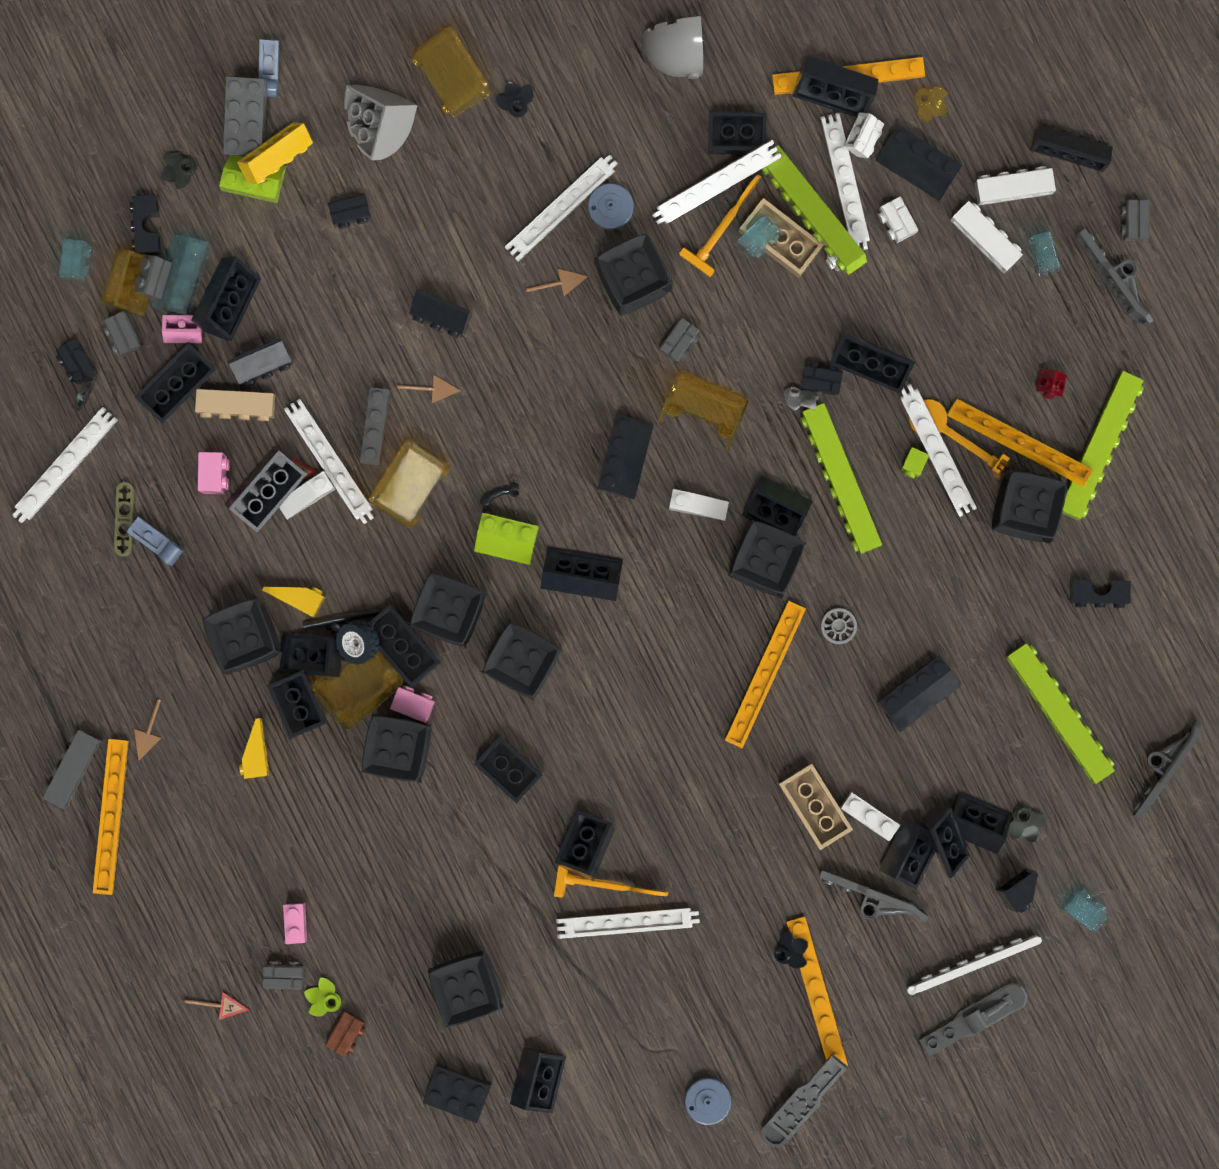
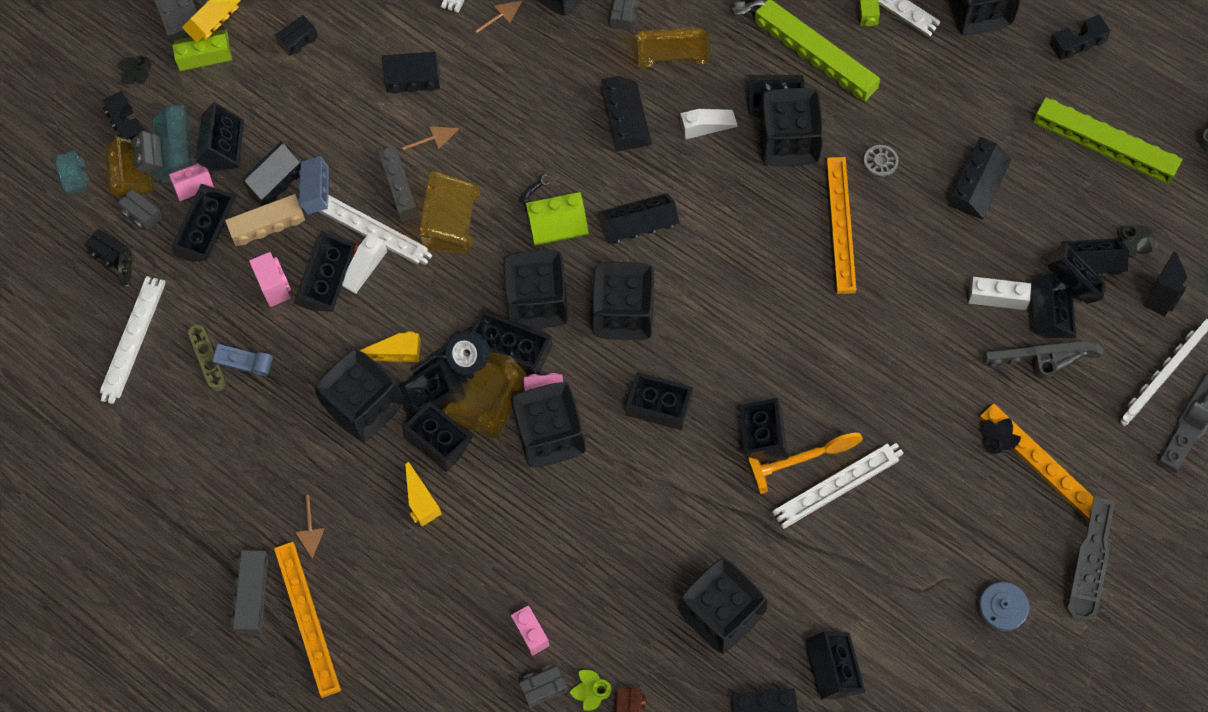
camera: 20 degrees left, 20 degrees down
tan brick [778,764,853,850] -> none
none -> sand blue brick [298,156,329,215]

